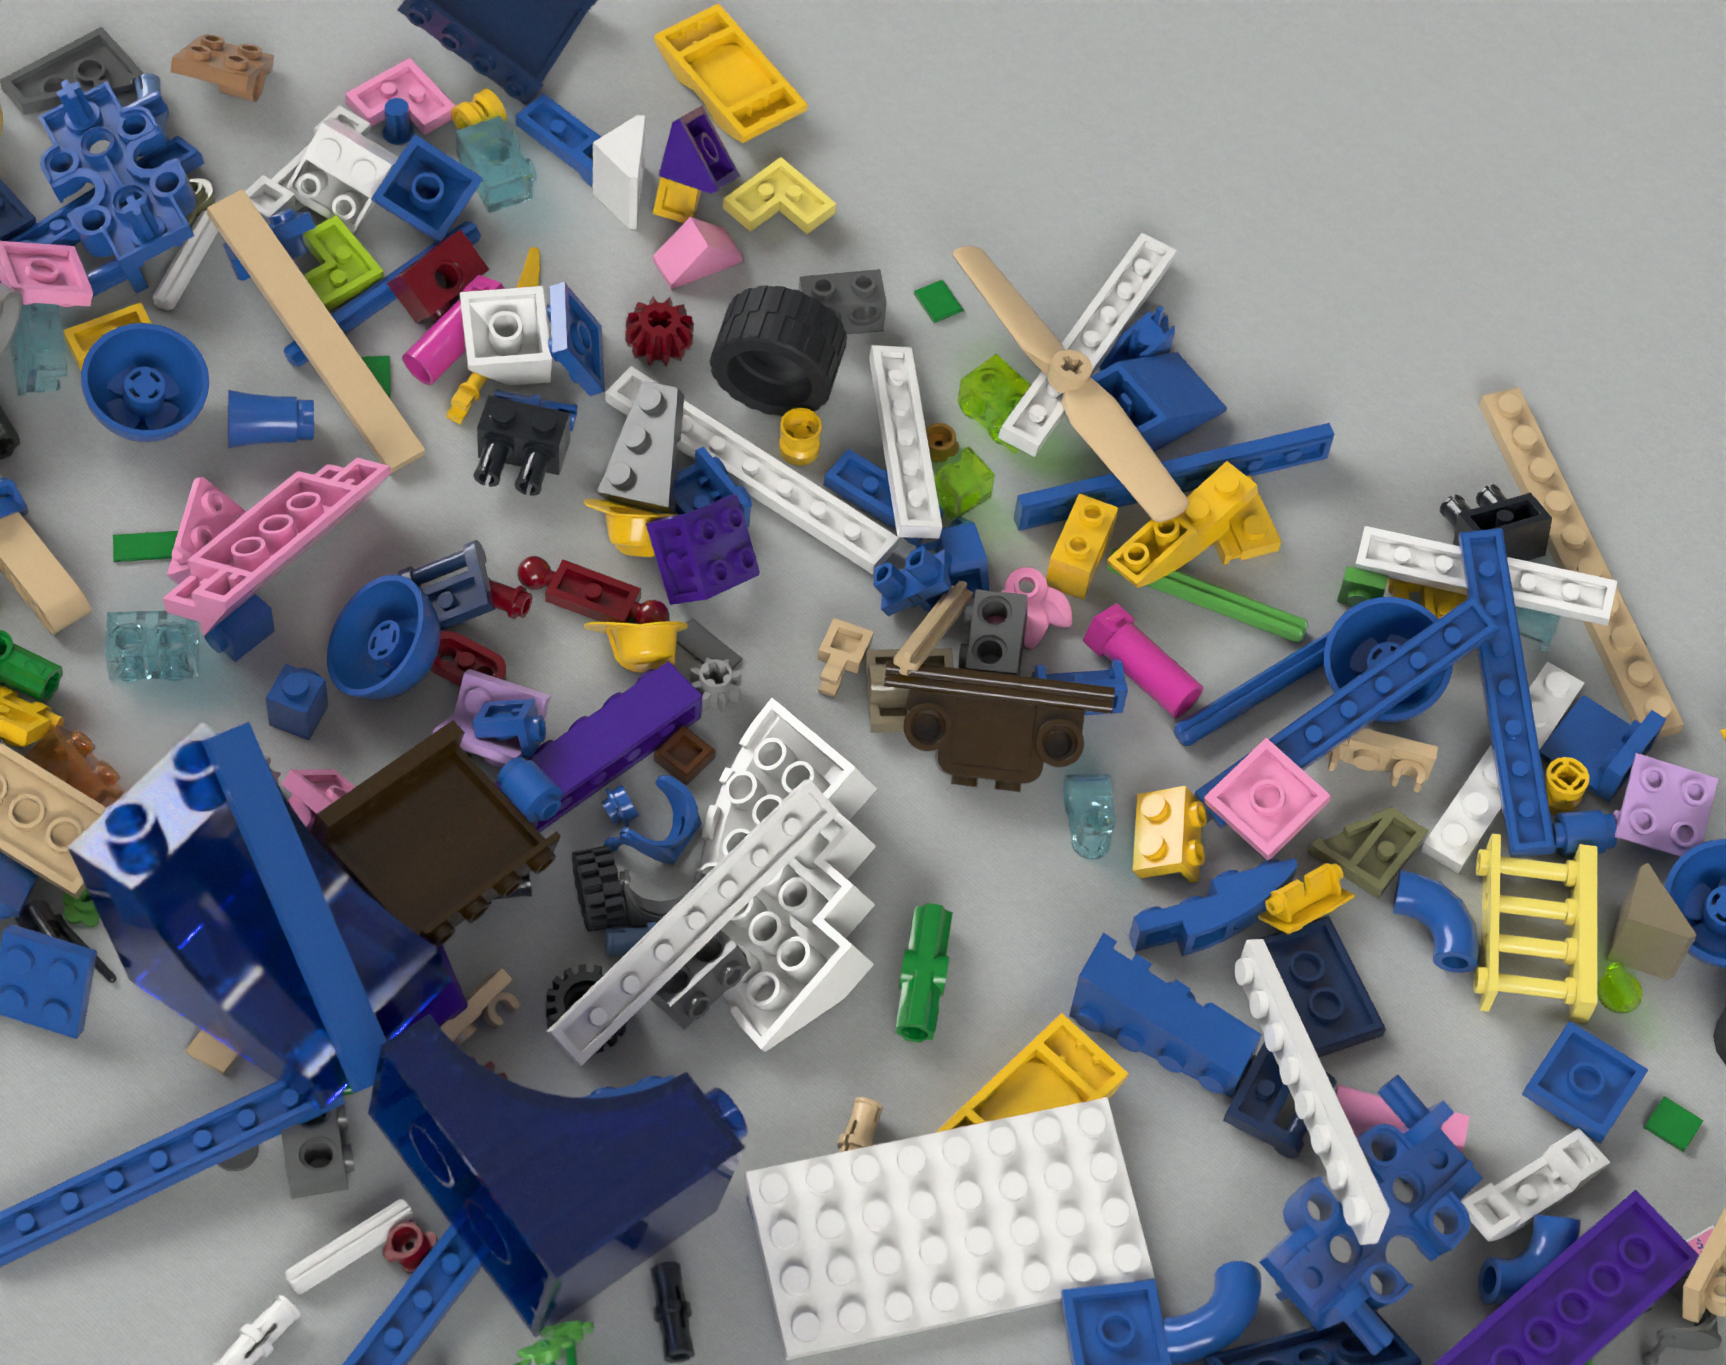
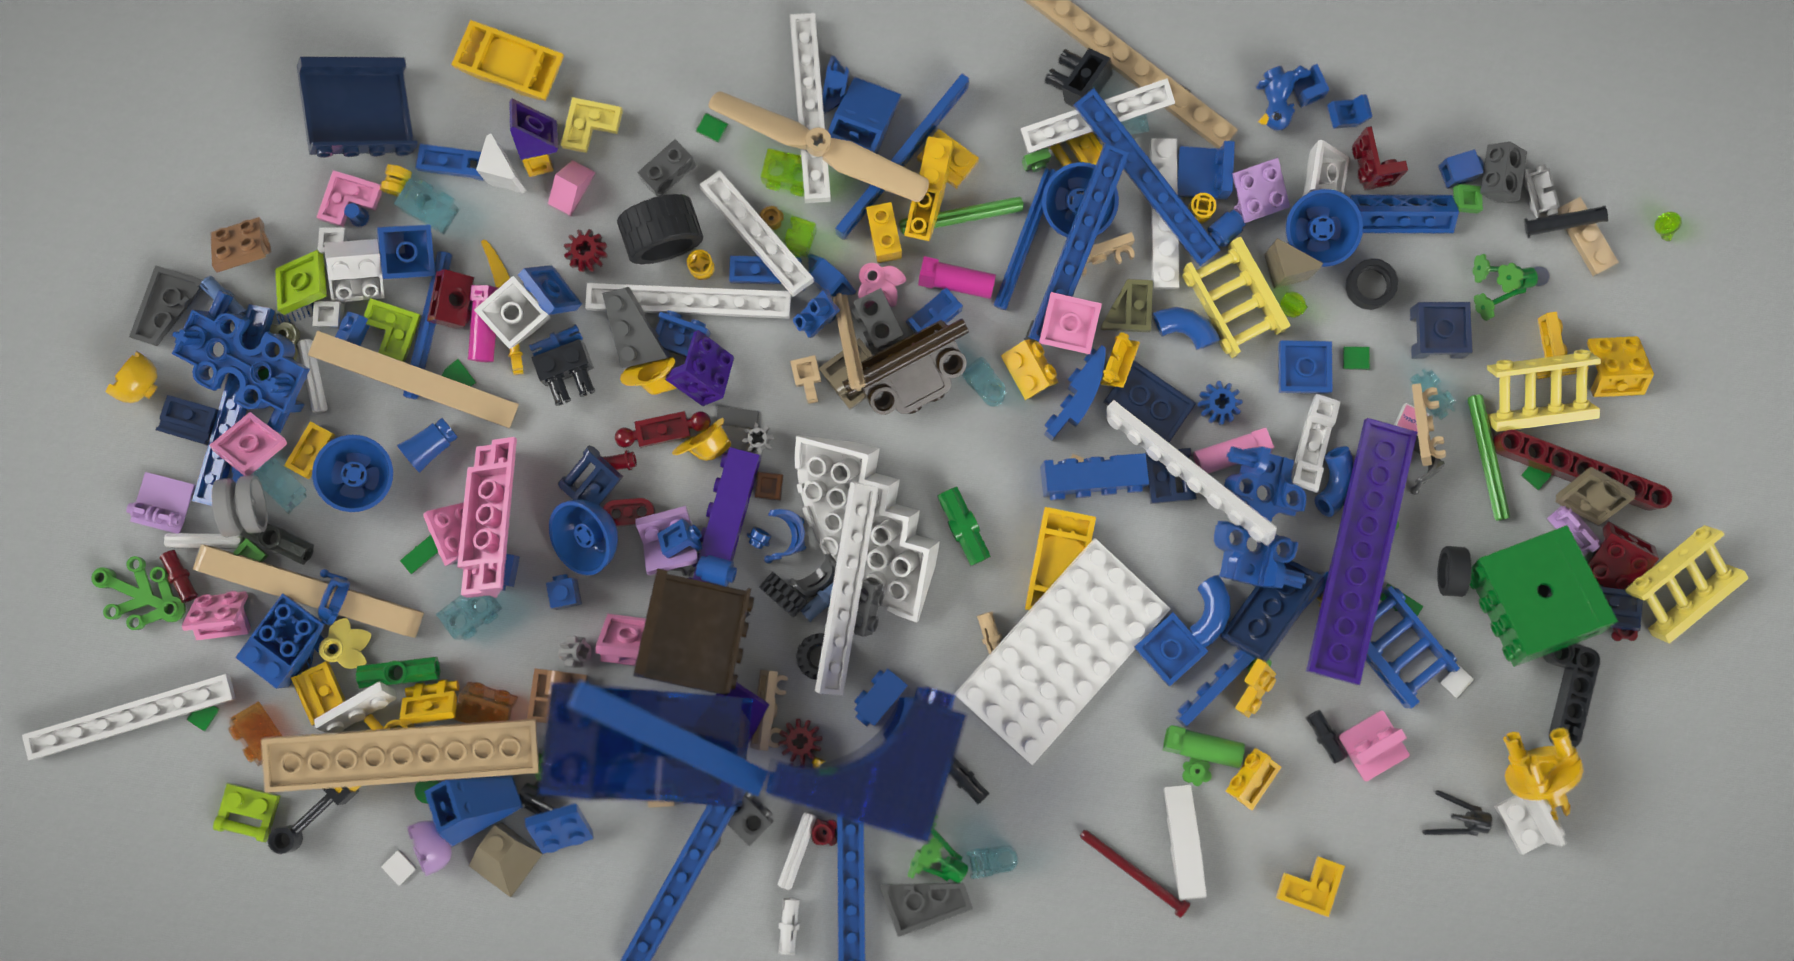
camera: 25 degrees left, 25 degrees up
none -> lime plate [275,250,327,315]
none -> blue piece [276,302,314,324]
none -> blue gear [1198,381,1243,425]

